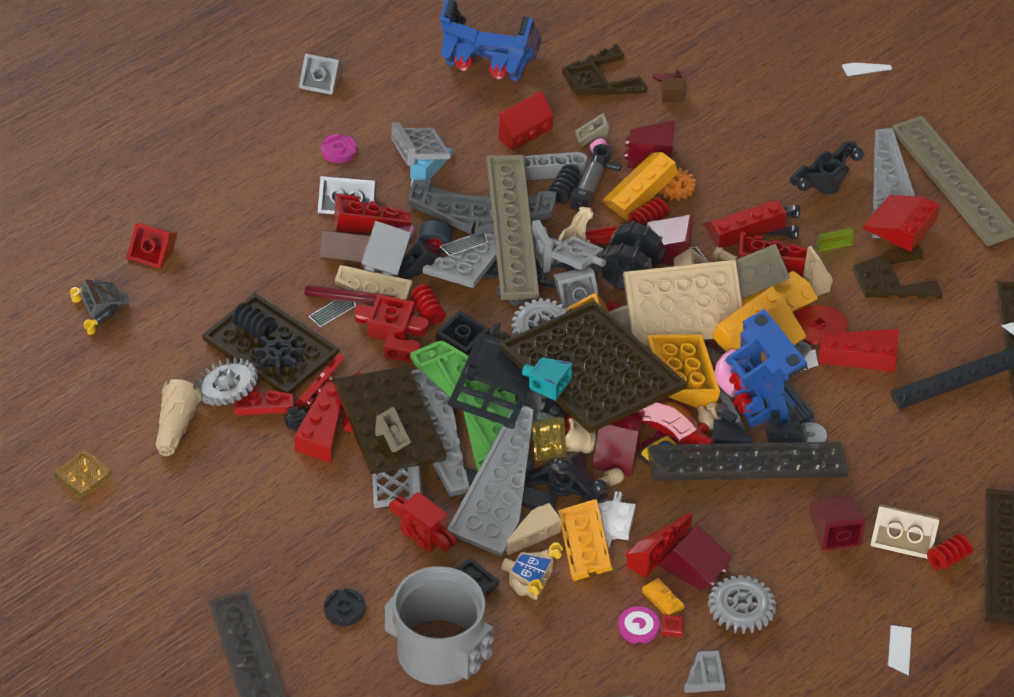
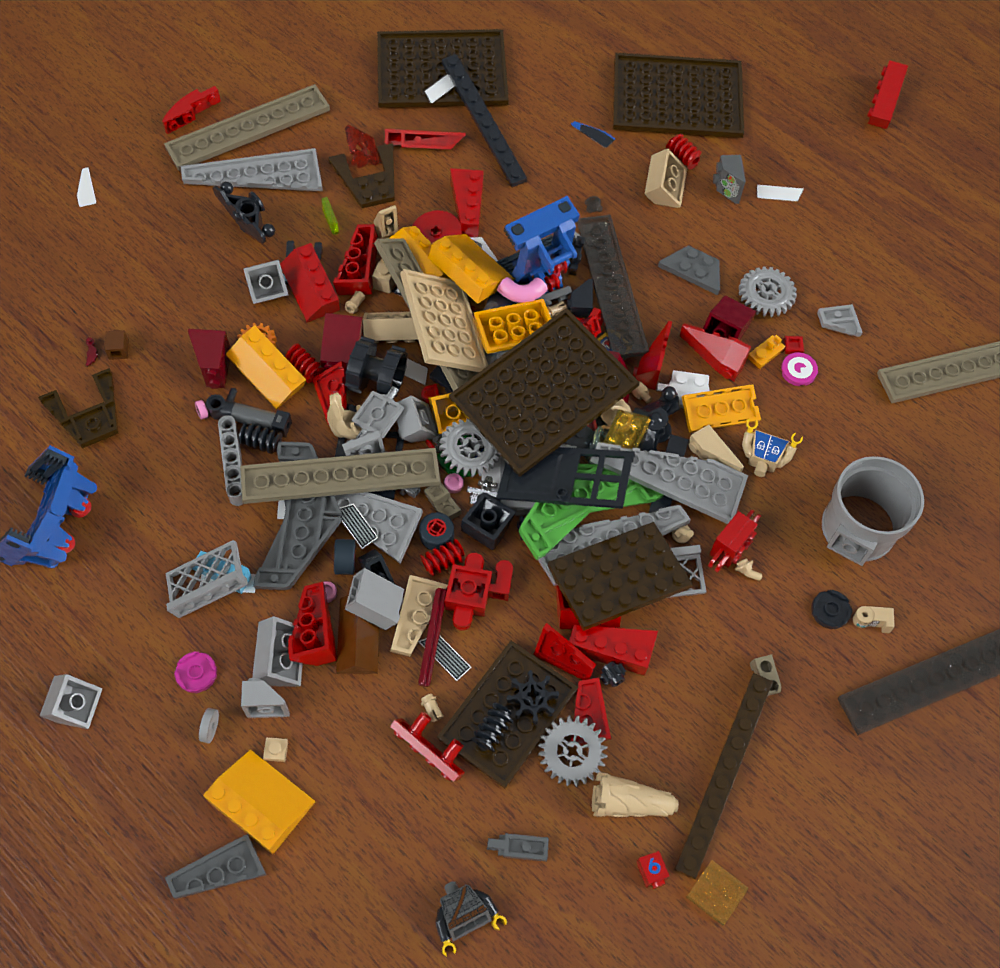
camera: 95 degrees left, 15 degrees up
red slope [126,223,177,269] -> none
dark tan slope [375,407,411,452] -> none
black plate [456,557,499,597] -> none
red slope [498,91,553,151] -> none
teal torso [522,358,572,400] -> none
dark tan slope [575,113,609,146] -> none
black arm [715,403,738,424] -> none
dark red slope [810,496,866,551] -> none
red slope [863,195,940,252] -> none
none -> red slope [162,86,221,134]
none -> dark grey wing [165,834,266,899]
none -> light grey piece [199,708,219,743]
none -> light orange slope [203,749,316,855]
none -> light grey slope [241,678,290,718]
none -> light grey slope [243,259,288,304]
none -> tan plate [263,738,288,762]
none -> clear red piece [345,125,379,168]
none -> red wedge [385,128,466,149]
none -> red plate [390,712,465,782]
none -> black wheel [419,512,454,550]
none -> tan pin [421,694,443,722]
none -> dark tan slope [424,482,462,520]
none -> bright pink tile [444,473,463,493]
none -> dark grey hinge [487,833,549,862]
none -> black sticker [571,121,615,148]
none -> clear smoke plate [584,196,603,213]
none -> red wedge [633,321,672,390]
none -> red brick [636,851,670,889]
none -> dark grey wing [658,245,720,295]
none -> tan plate [672,525,694,543]
none -> dark brown plate [675,673,773,879]
none -> dark grey slope [713,155,746,204]
none -> tan plate [735,558,762,581]
none -> dark tan leg [750,654,781,696]
none -> tan leg [853,606,895,633]

